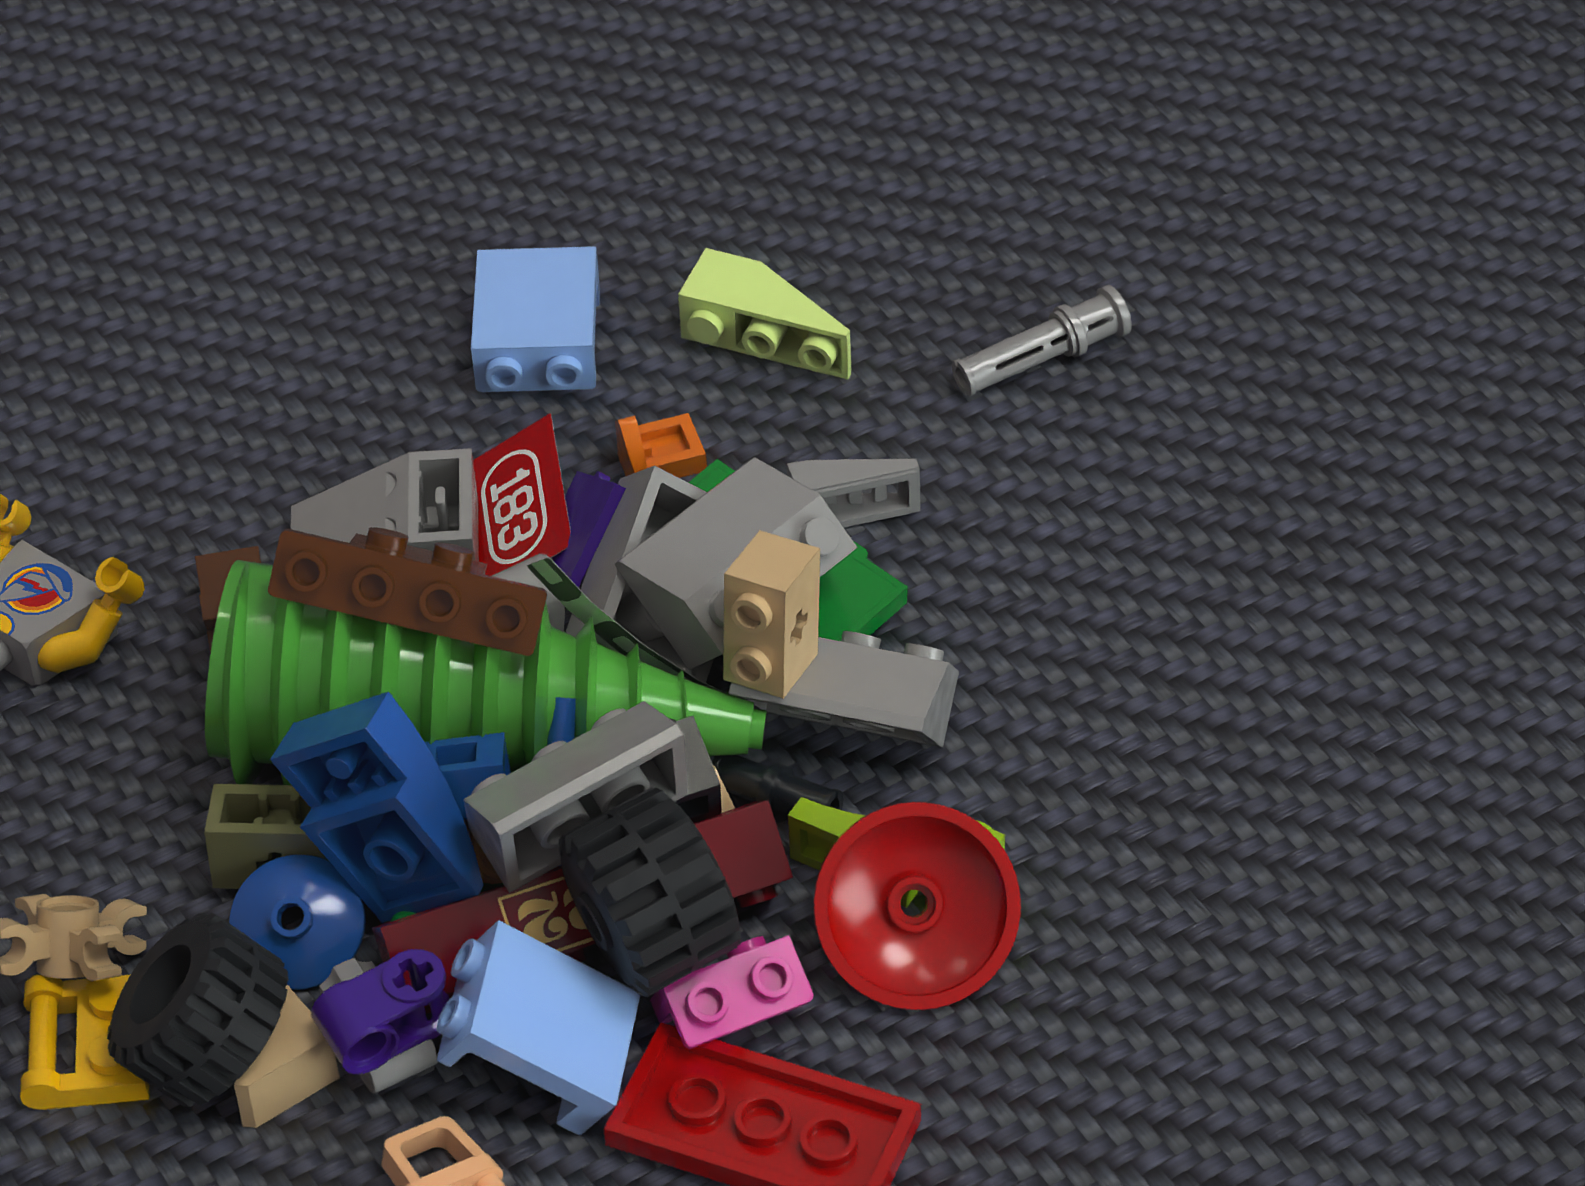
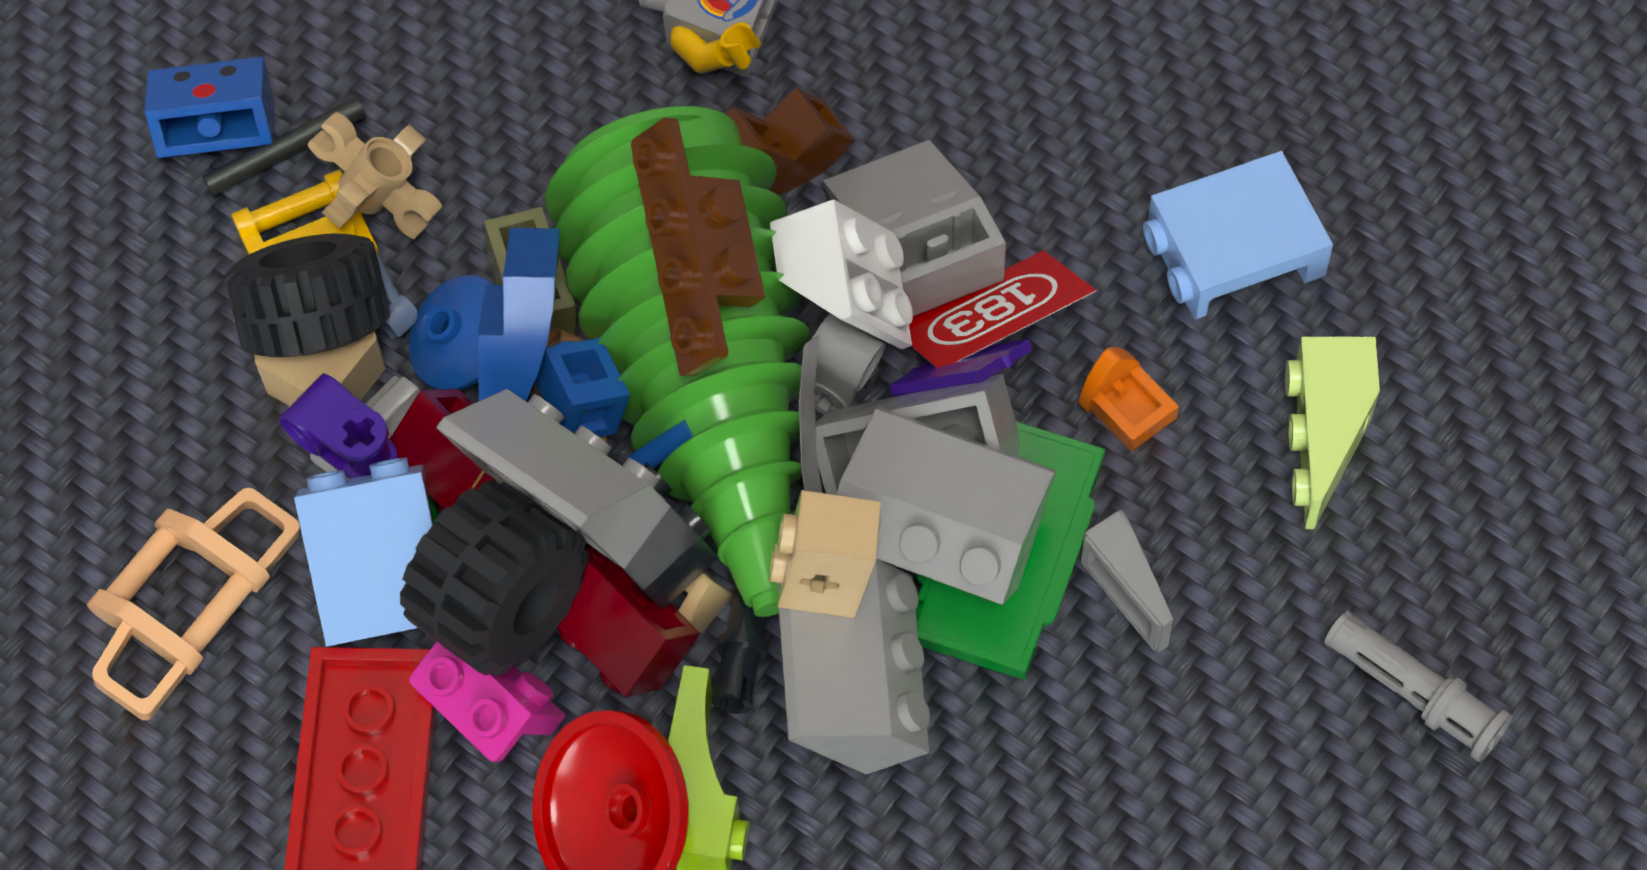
camera: 70 degrees right, 15 degrees up
none -> white slope [770,199,913,349]

